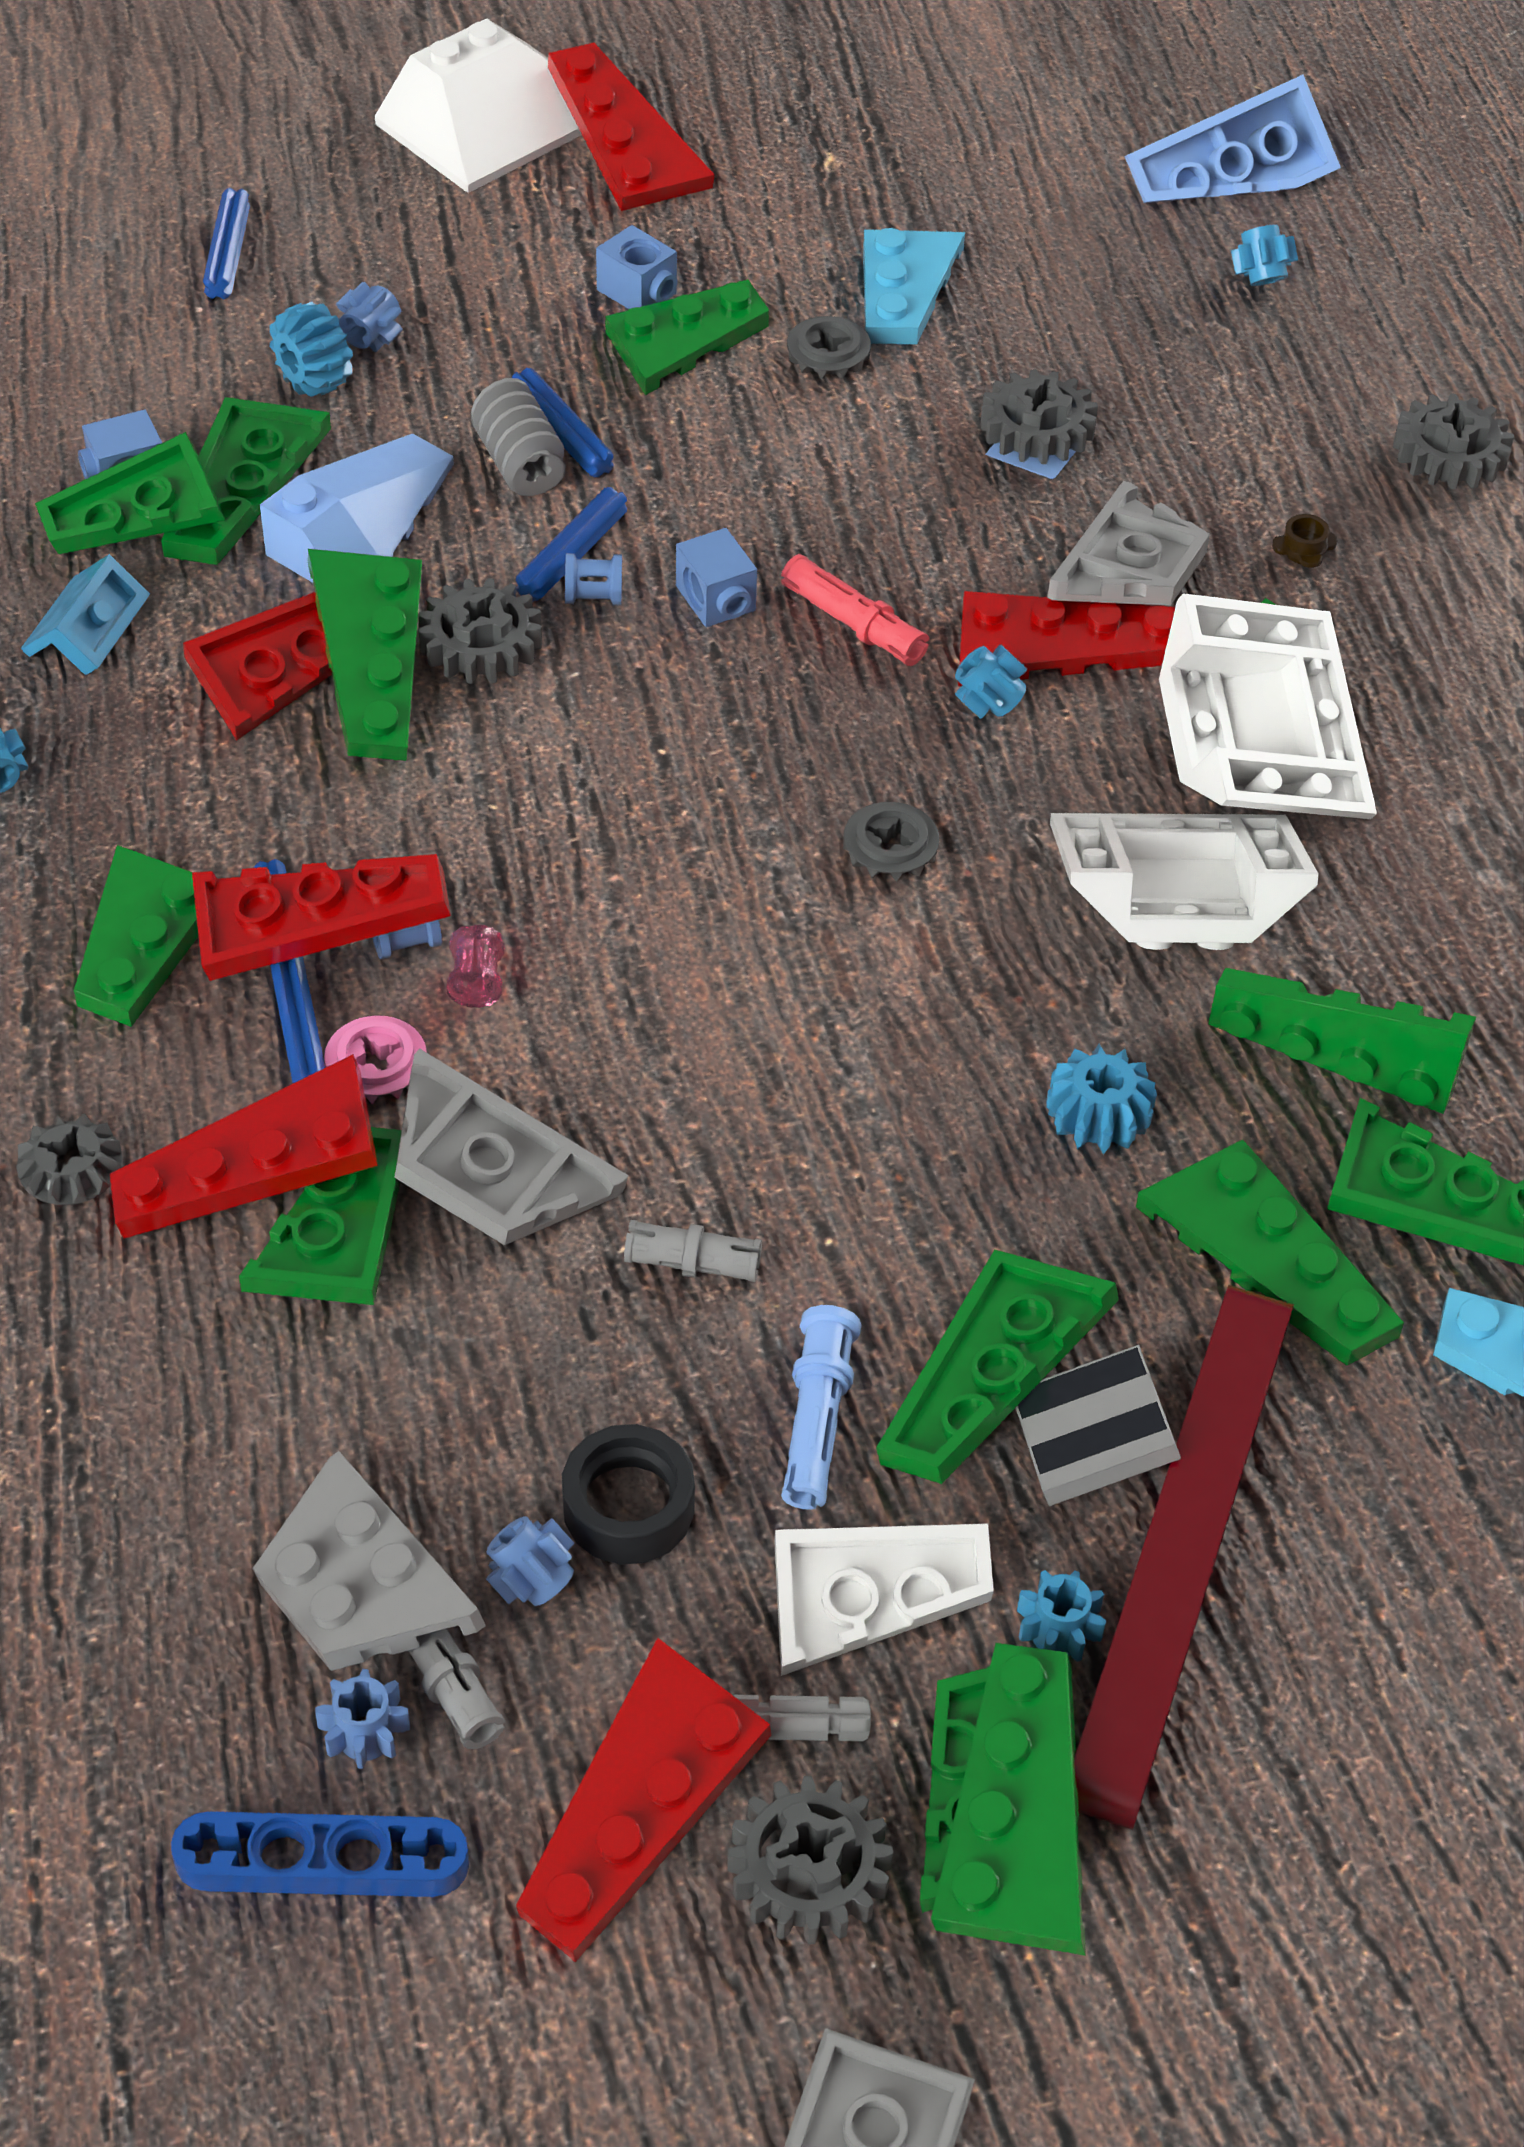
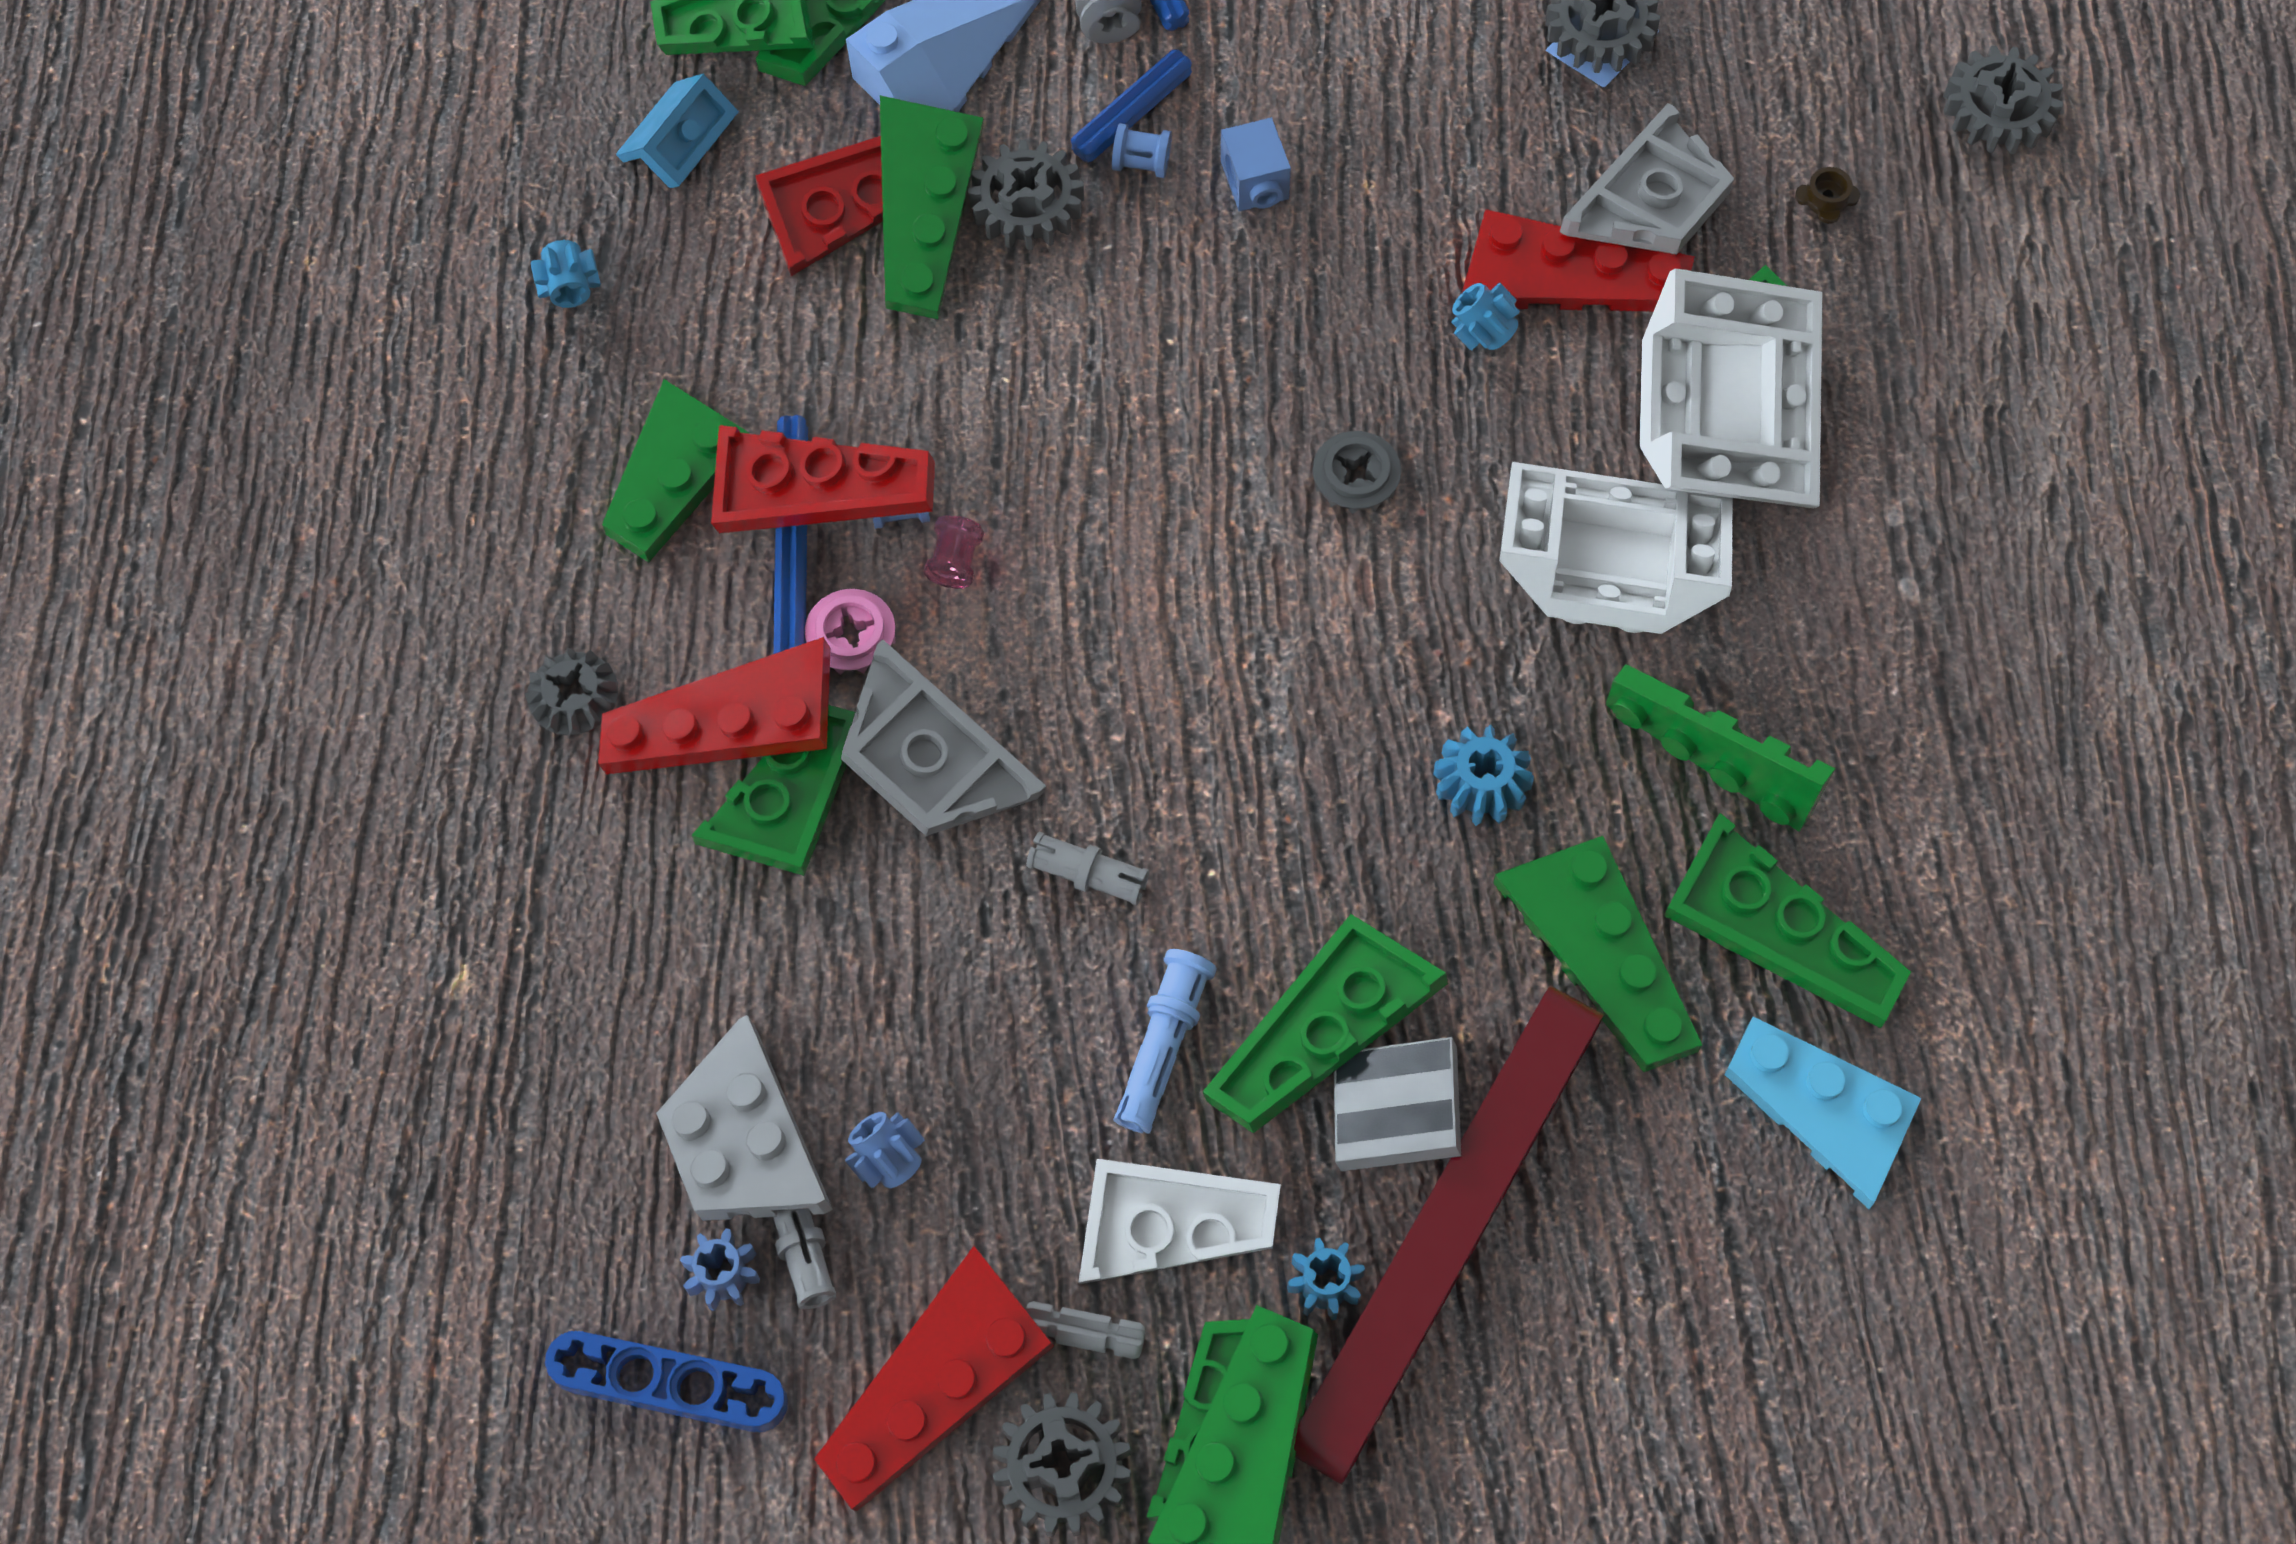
camera: 15 degrees right, 15 degrees up
black tyre [562,1424,695,1565] -> none
coral pin [781,554,929,666] -> none

